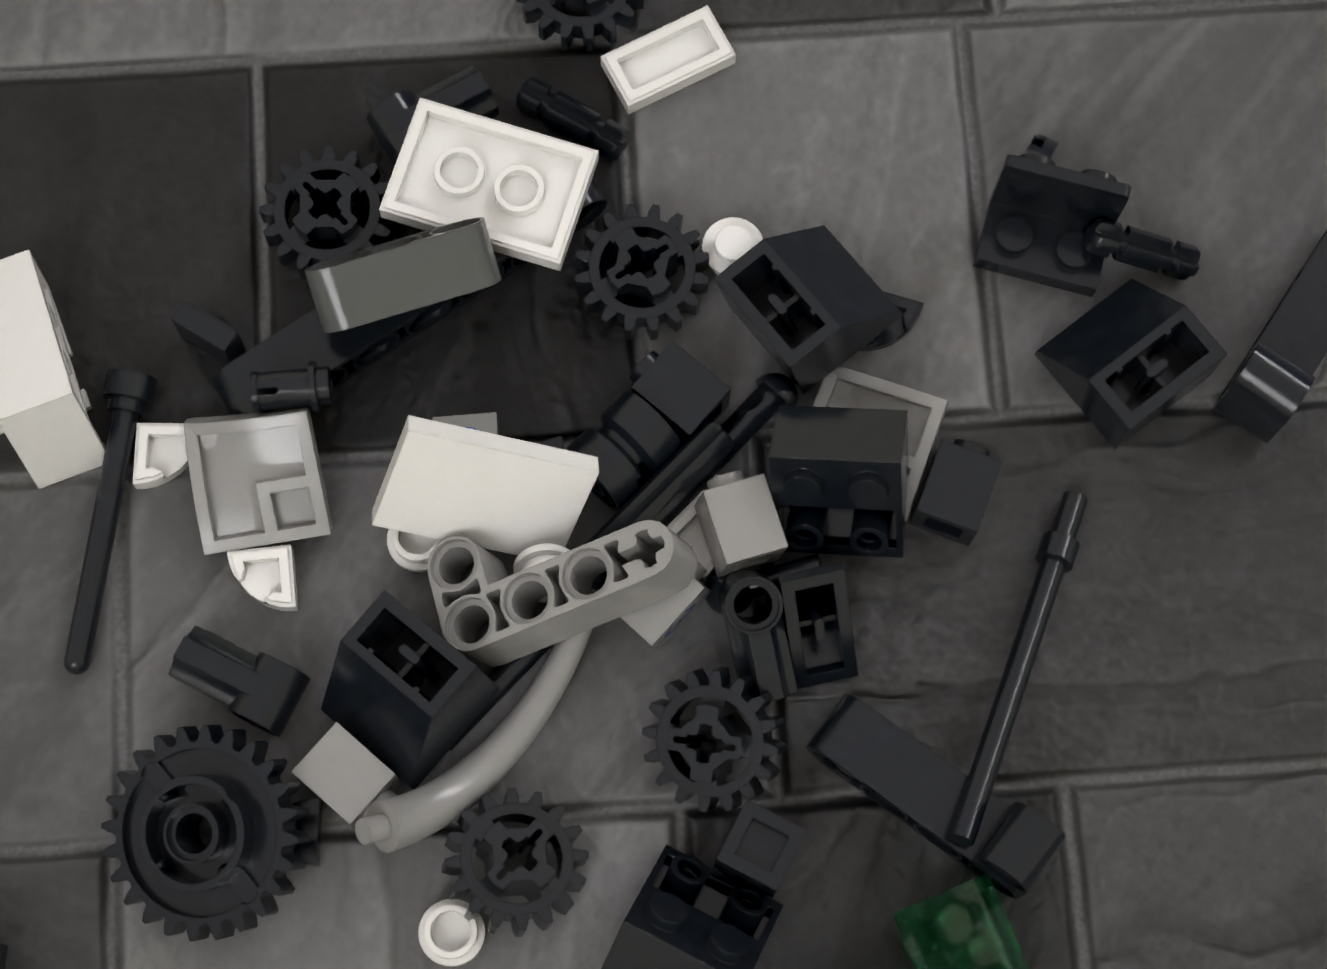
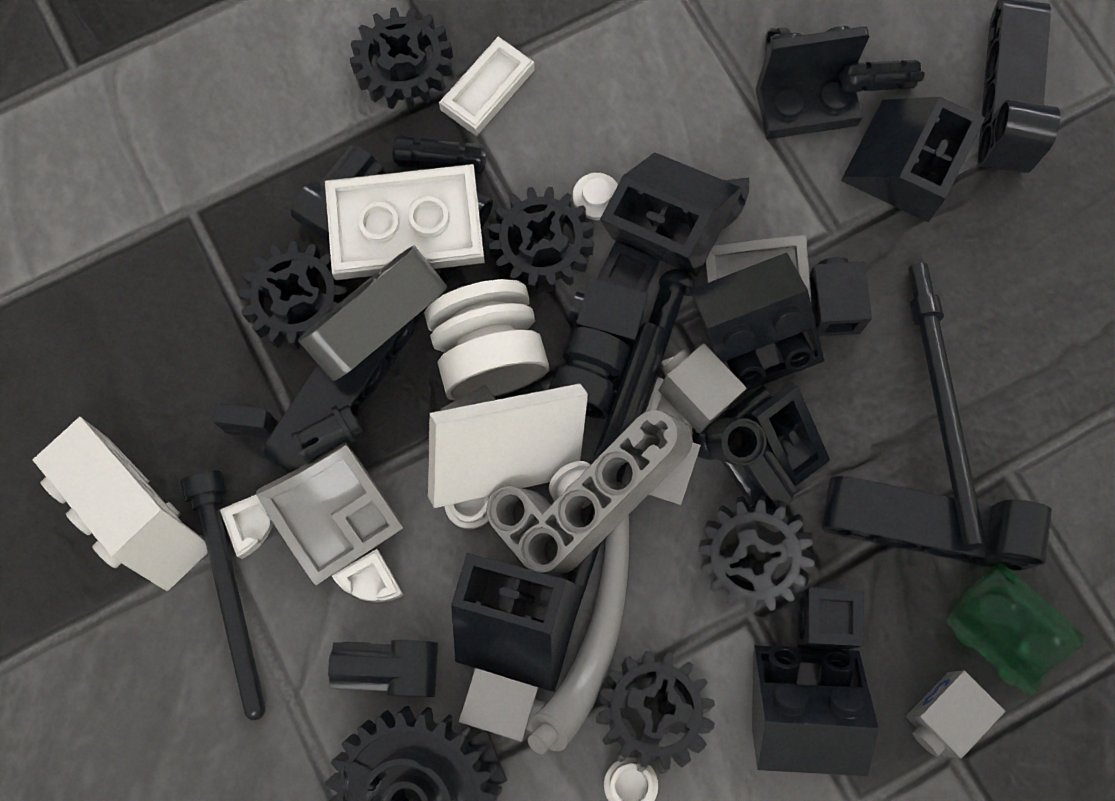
camera: 20 degrees left, 0 degrees up
none -> white wheel [424,279,549,401]
none -> black tile [597,241,660,292]

